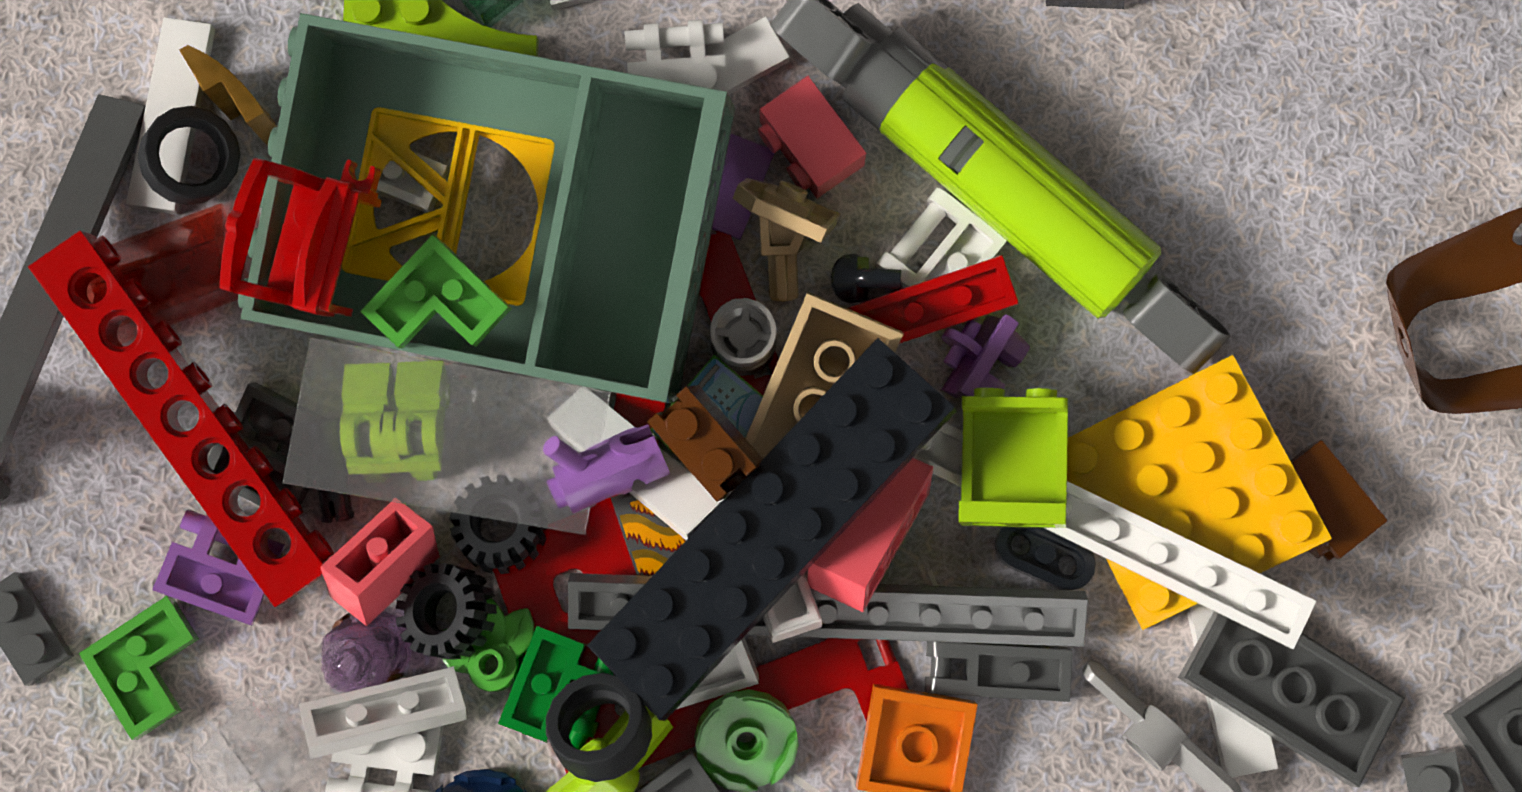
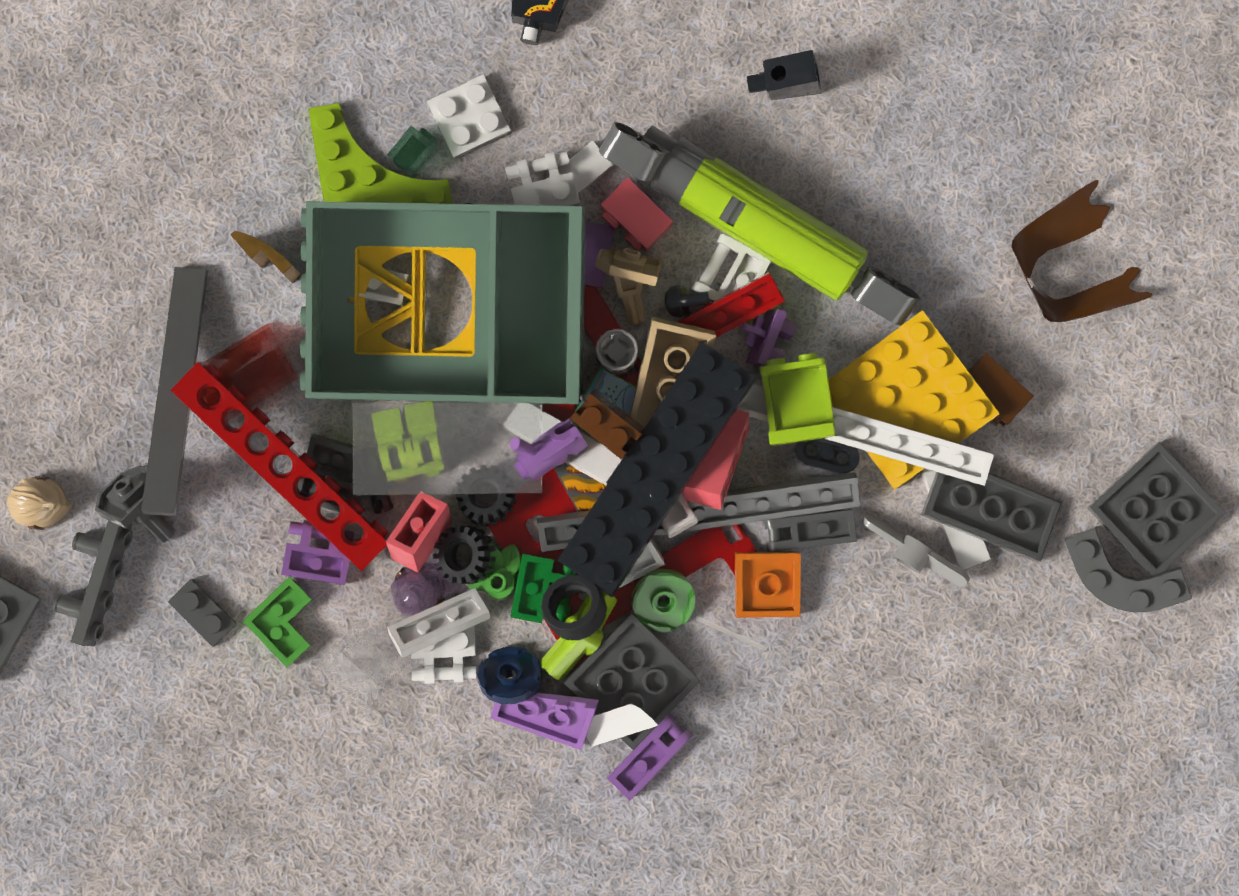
camera: 10 degrees left, 5 degrees up
white tile [126,17,216,215] -> none
black tyre [138,106,241,205] -> none
red animal [220,157,382,317] -> none
bright green plate [360,234,512,349] -> none

